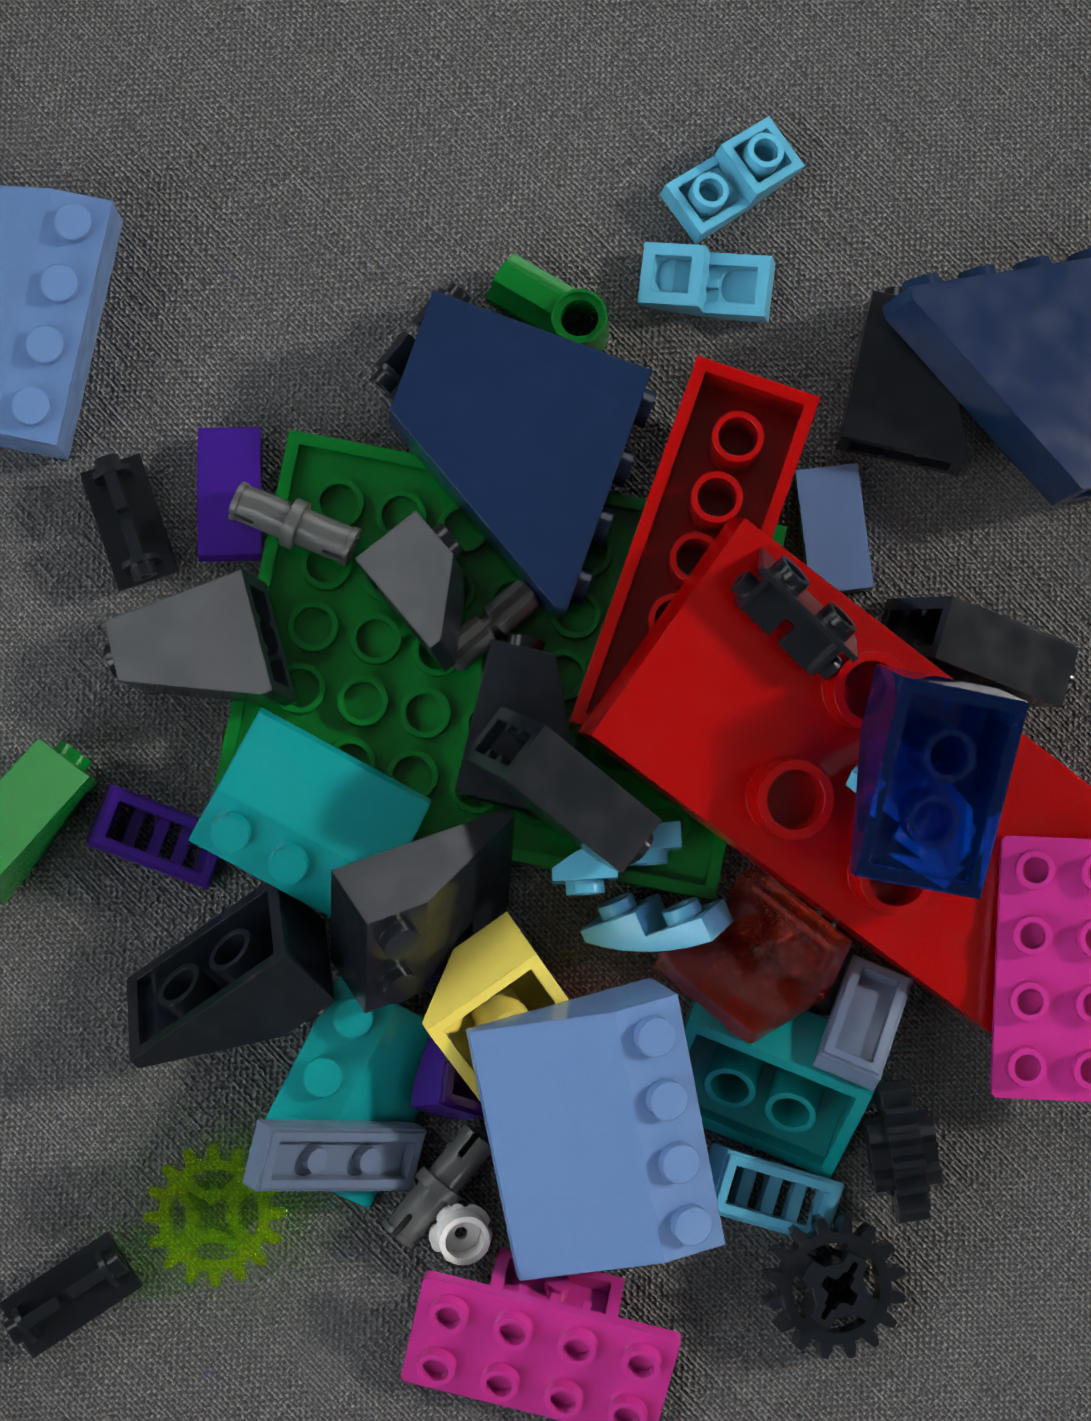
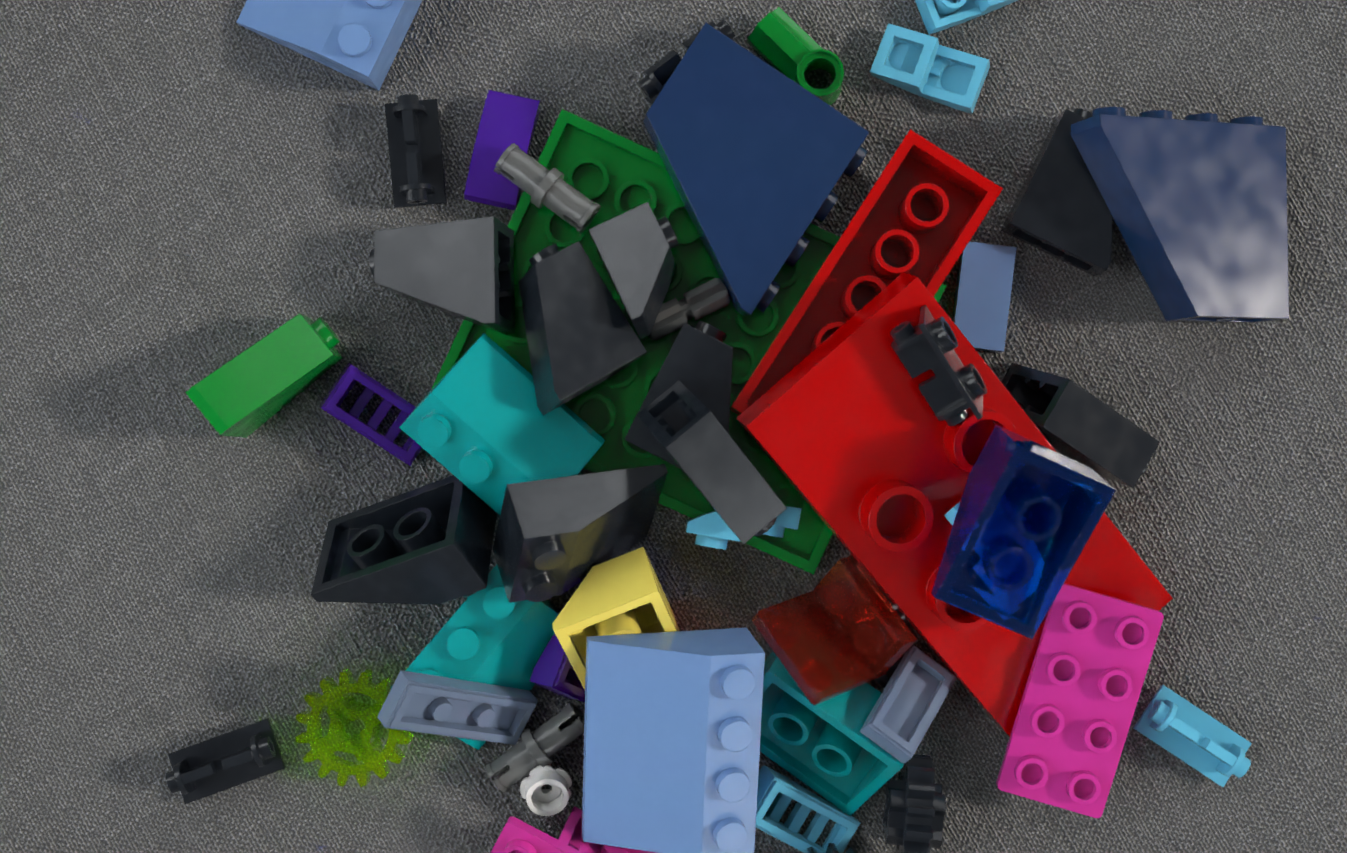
camera: 15 degrees right, 5 degrees up
medium azure slope [580,892,734,952] -> none
none -> black slope [519,241,647,416]

